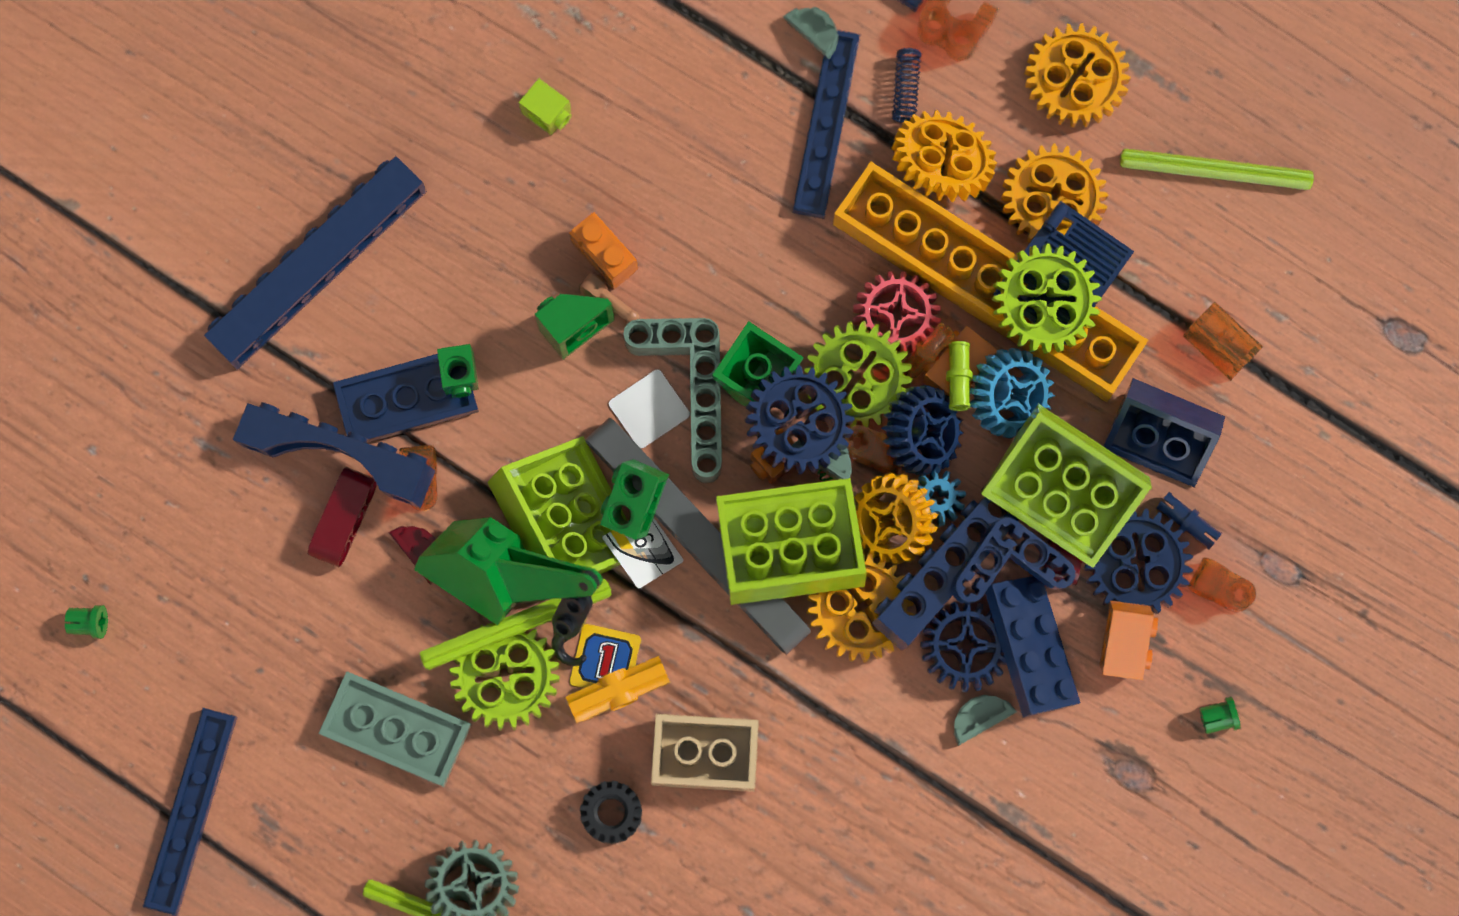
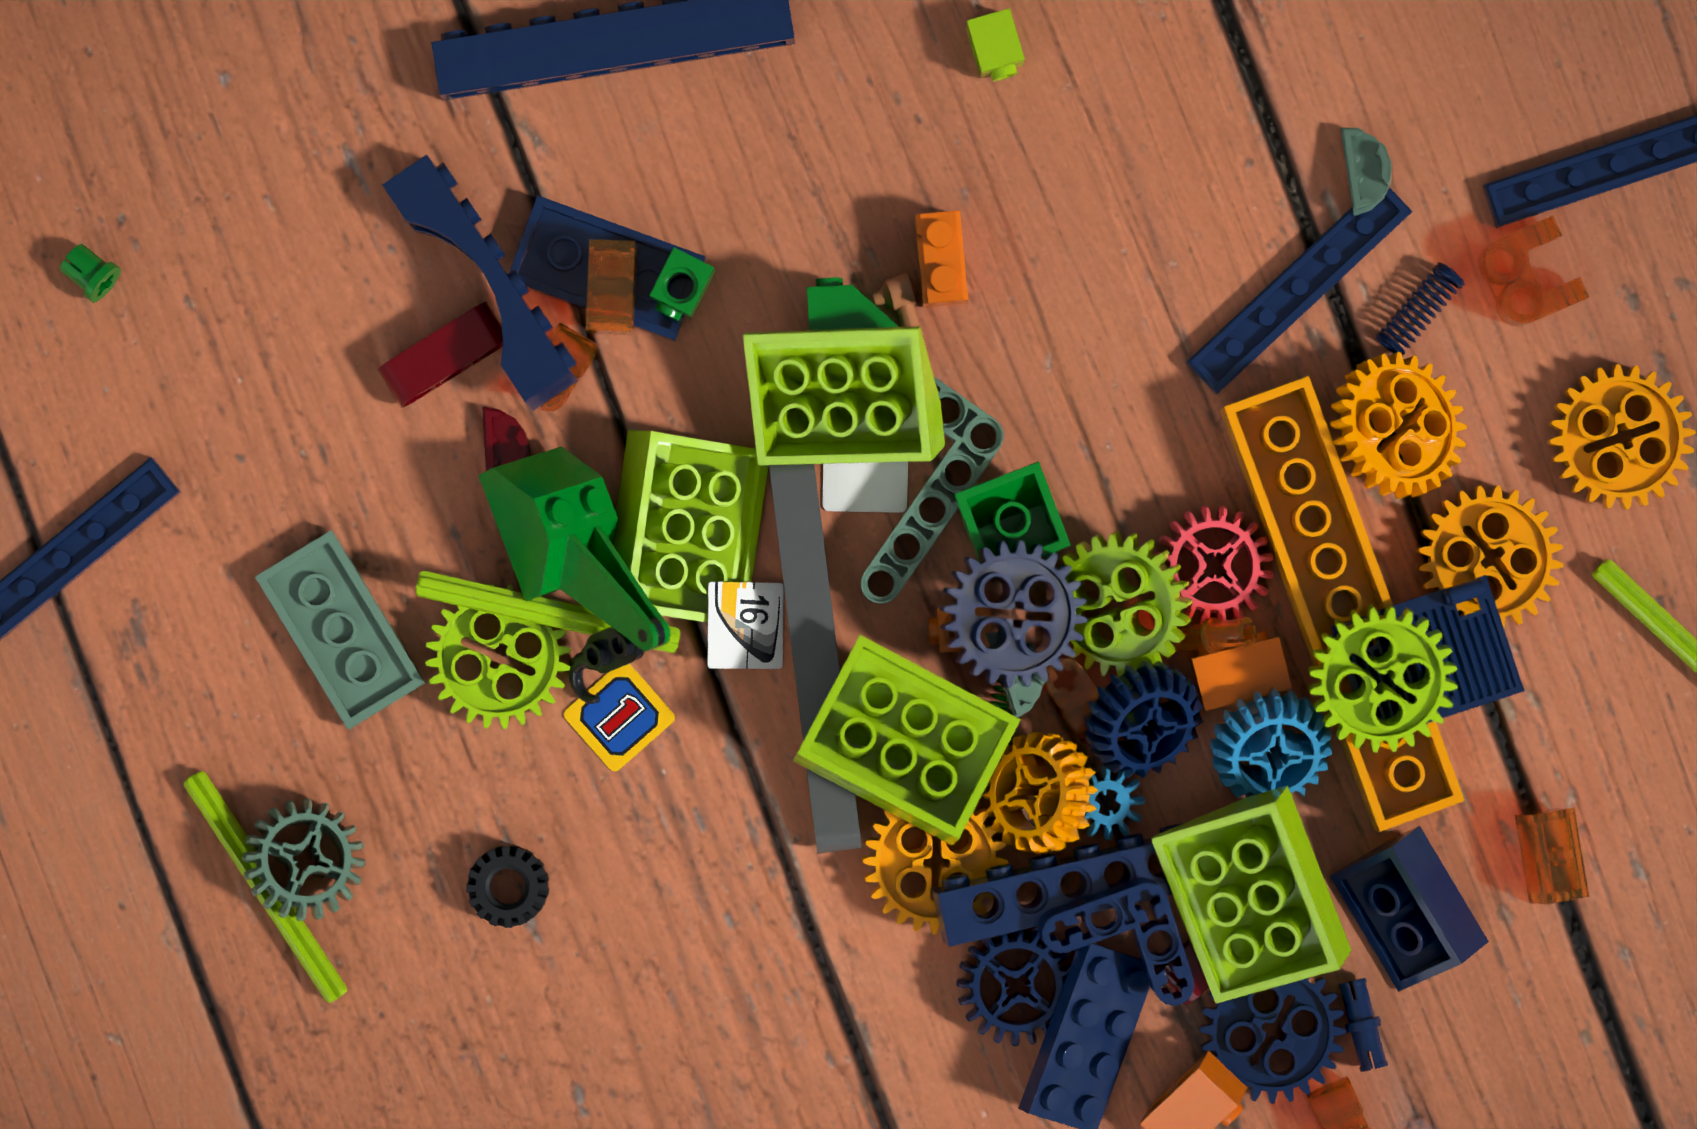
camera: 35 degrees right, 10 degrees up
light orange piece [565,656,670,724] -> none
green brick [600,459,669,540] -> none
tan brick [651,714,759,792] -> none
lime pin [946,341,973,411] -> none
sand green tile [954,695,1017,746] -> none
none -> clear orange brick [586,239,637,335]
none -> lime slope [743,326,945,465]

